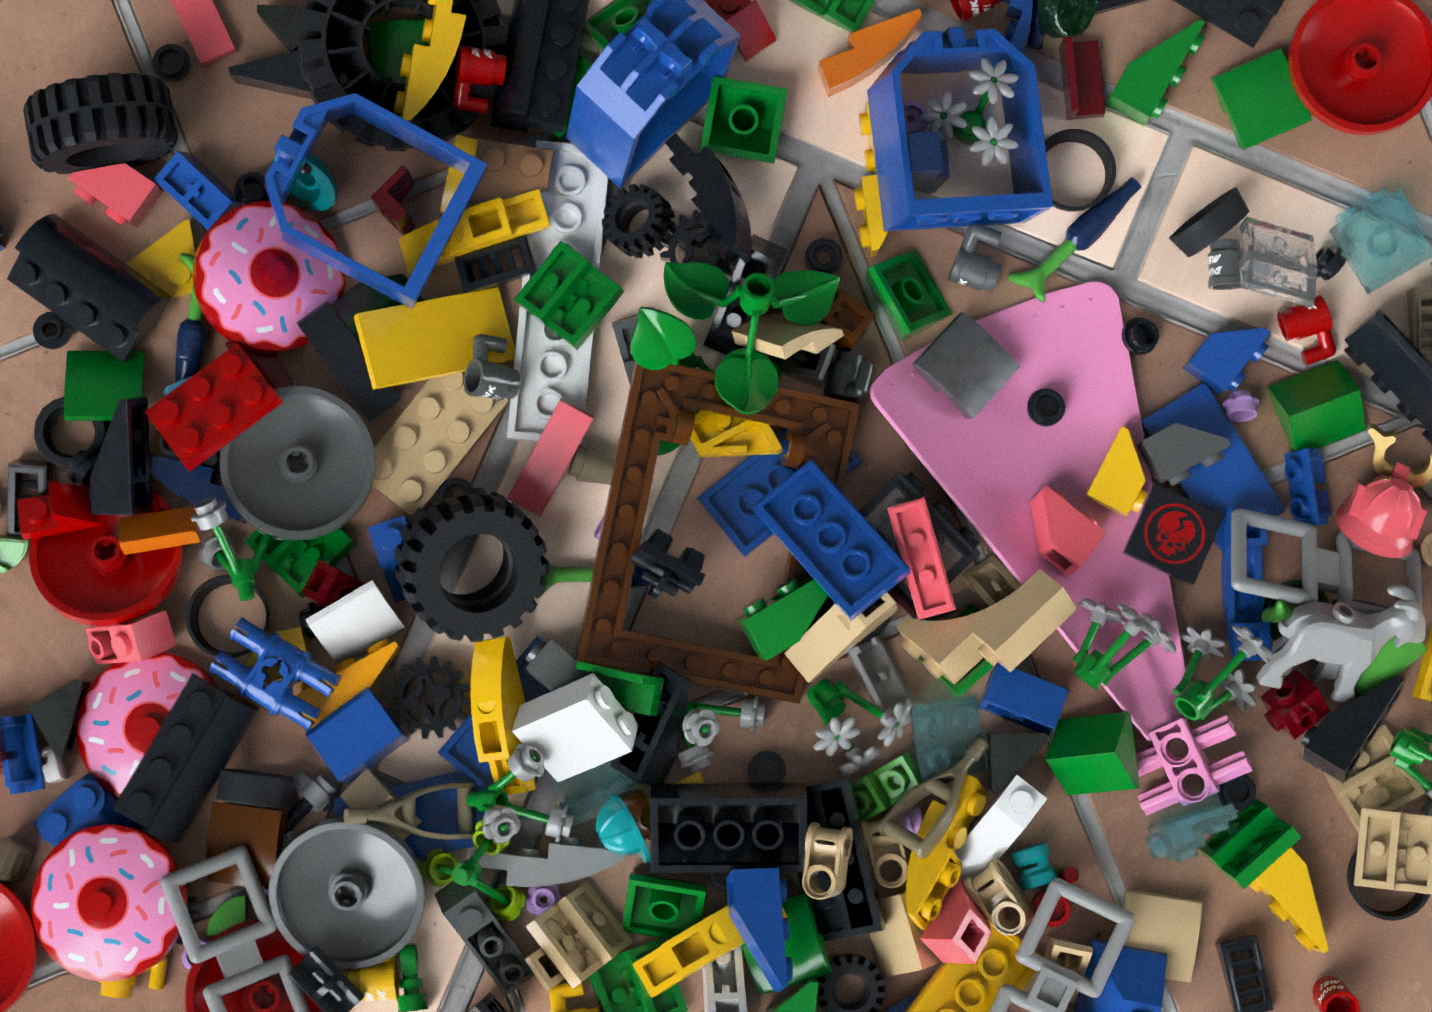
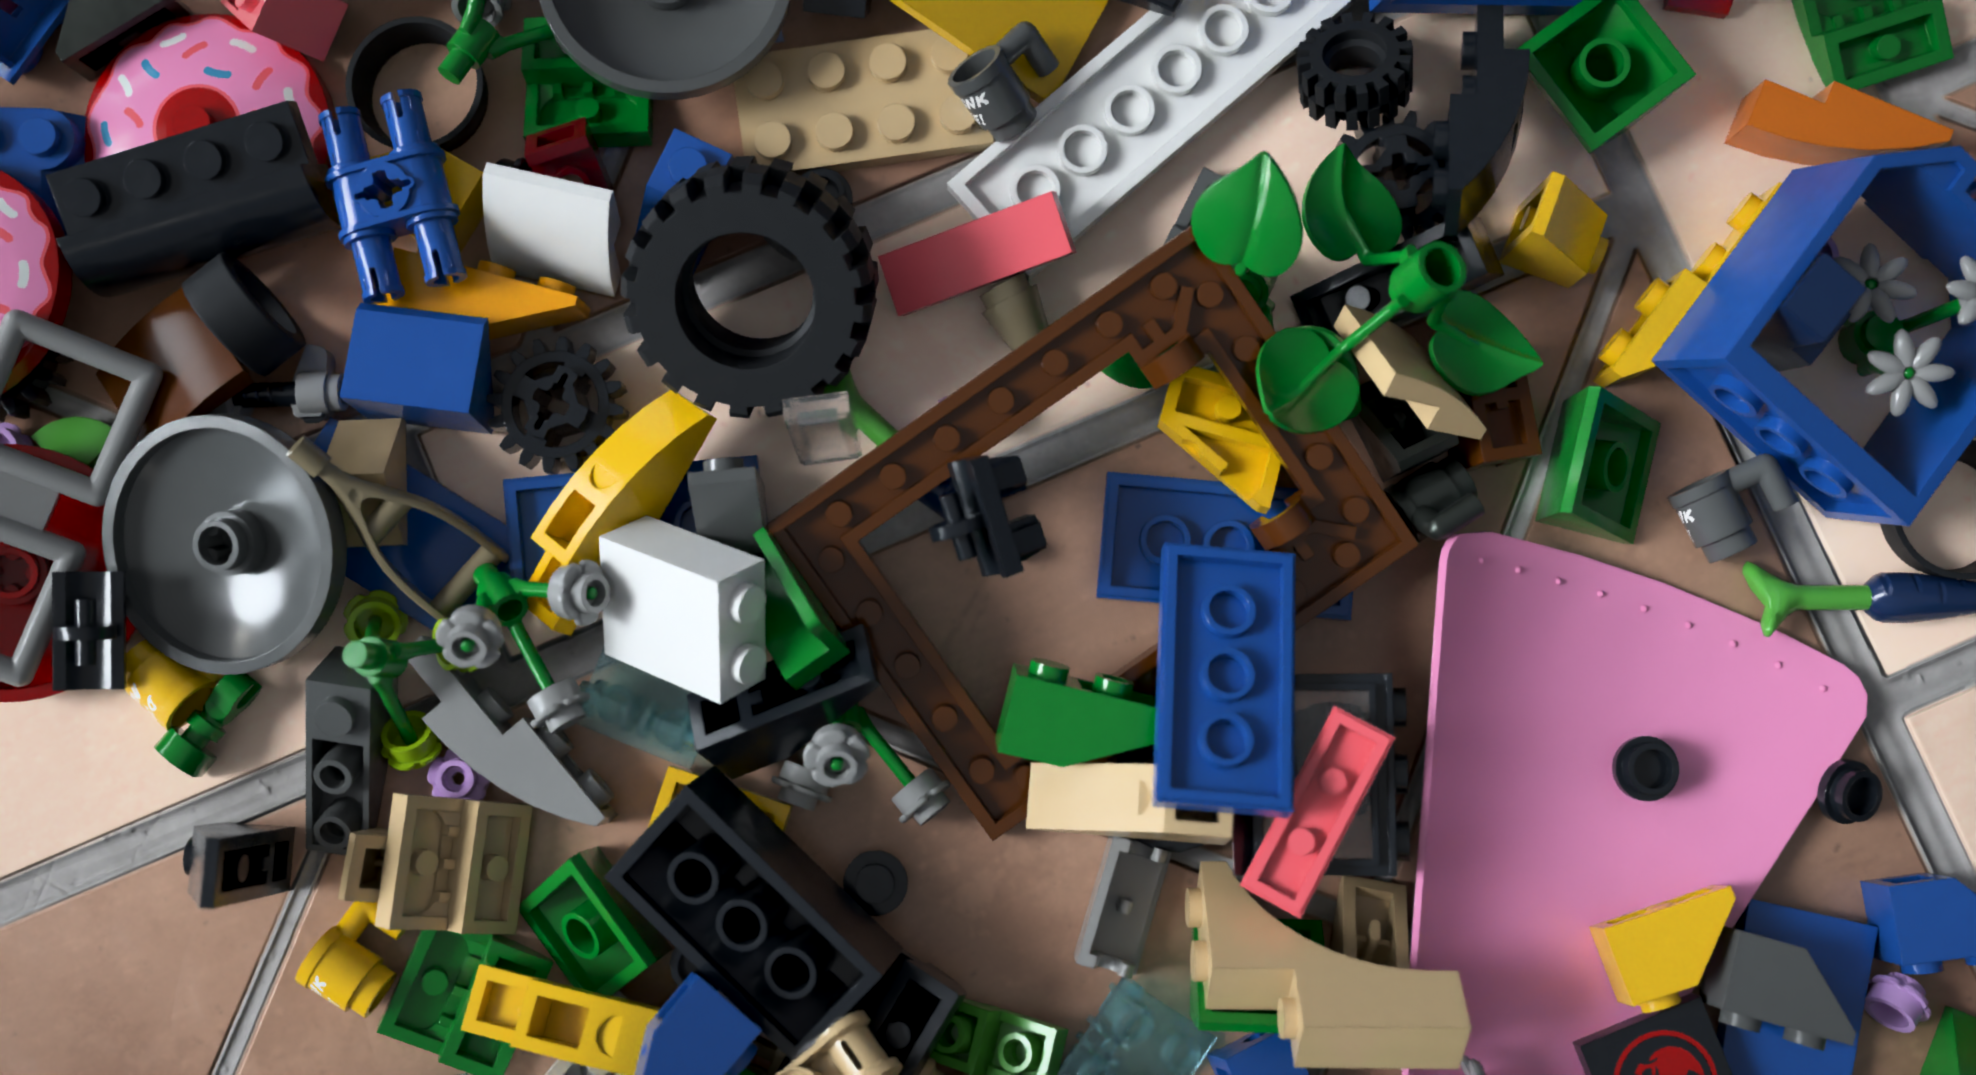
camera: 50 degrees right, 0 degrees up
white tile [41,745,69,783] -> none
green slope [514,241,625,351] -> none
teal piece [596,789,651,863] -> none
black plate [805,238,843,274] -> none
light grey plant [806,679,912,778] -> none
flat silver slope [912,312,1020,419] -> none
coral slope [1030,485,1106,577] -> none
none -> clear tile [782,391,863,466]
none -> yellow slope [1499,171,1608,288]

